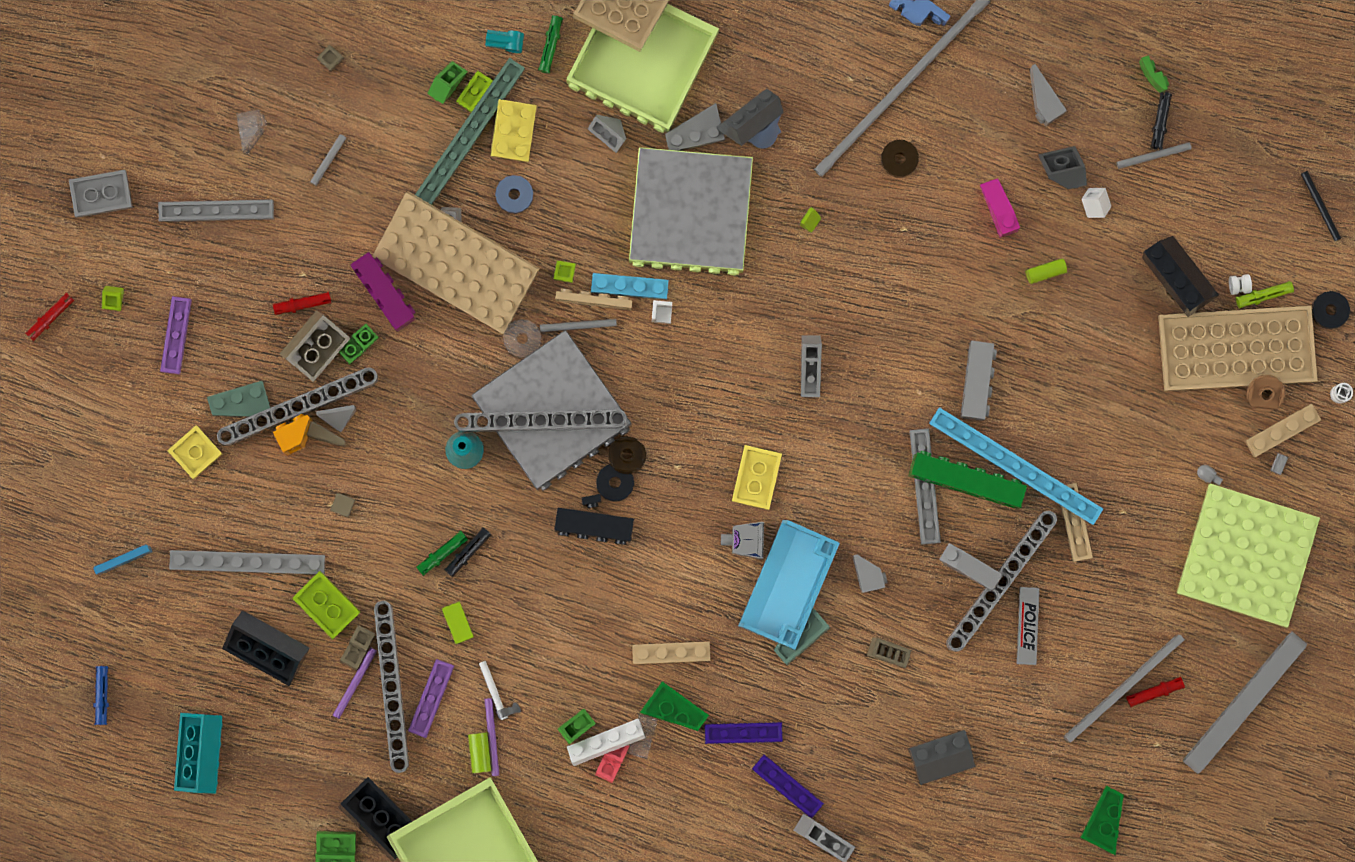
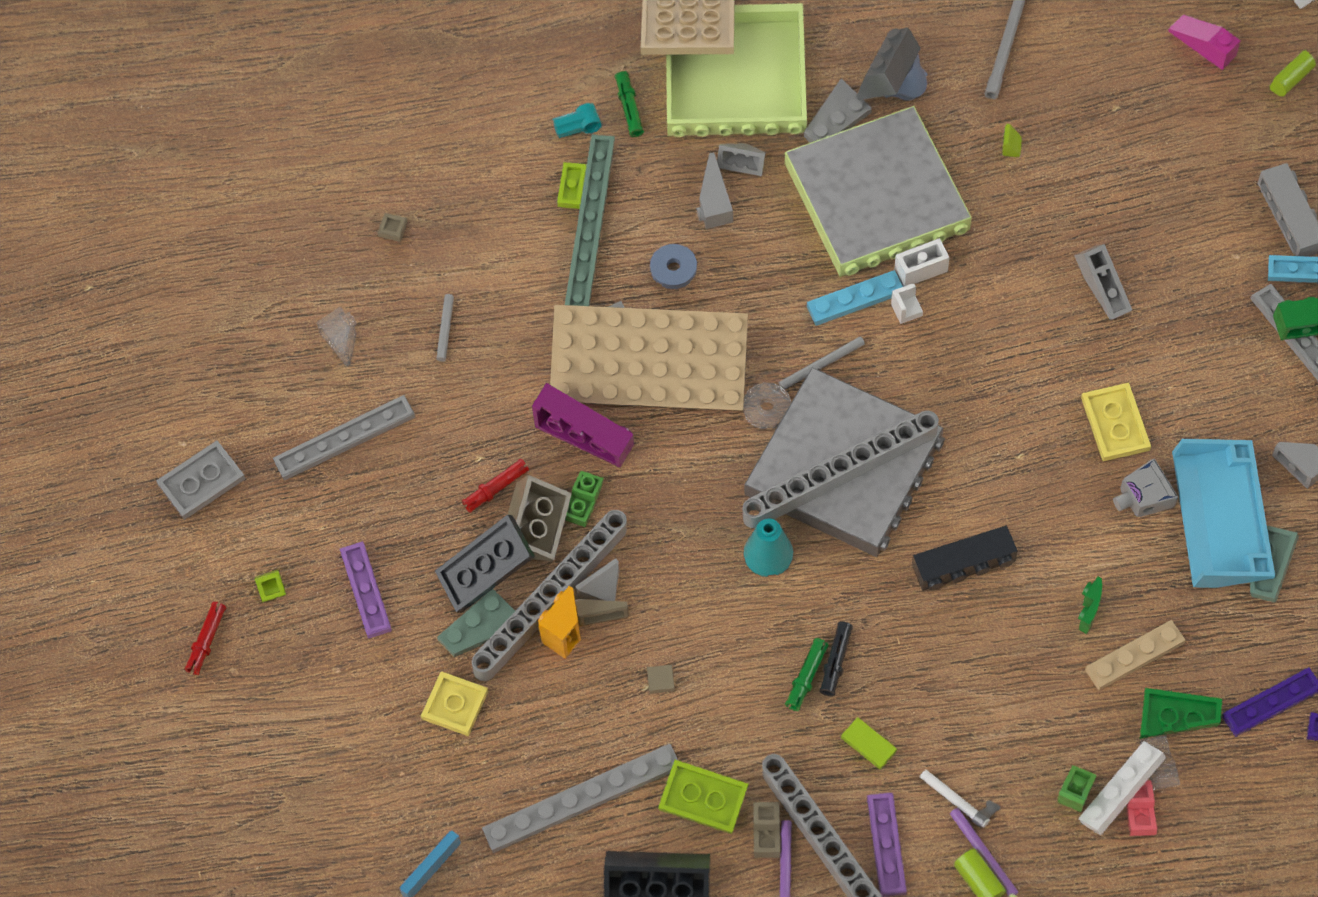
camera: 15 degrees left, 20 degrees down
bright green slope [427,61,468,104] -> none
light yellow plate [490,99,537,162] -> none
lime plate [553,260,576,283] -> none
tan plate [555,289,632,311] -> none
black plate [581,494,602,509] -> none
black tile [596,464,634,502] -> none
dark brown tile [608,436,647,474] -> none
dark brown tile [881,140,919,178] -> none
none -> plate [435,514,535,613]
none -> light grey slope [696,152,733,229]
none -> white brick [895,238,950,286]
none -> green slope [1078,576,1102,634]

